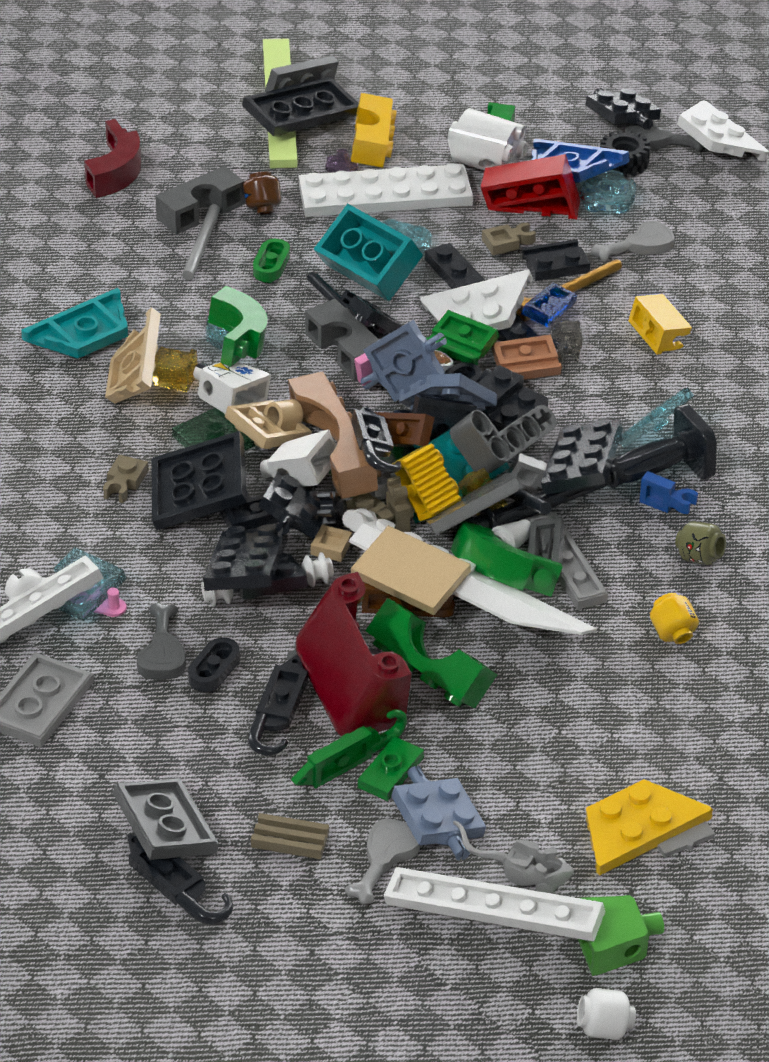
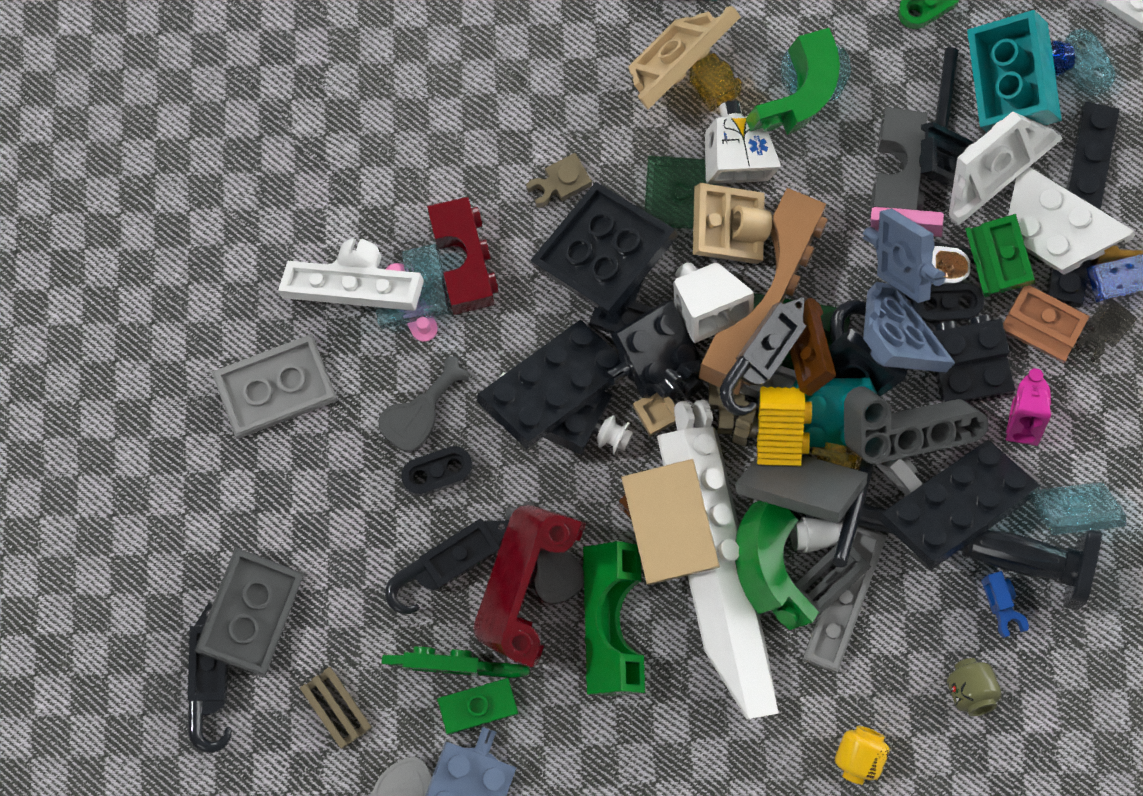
camera: 45 degrees right, 35 degrees up
none -> dark red arch [427,197,499,315]
none -> white wing [949,112,1062,225]
none -> dark pink piece [1005,368,1051,446]

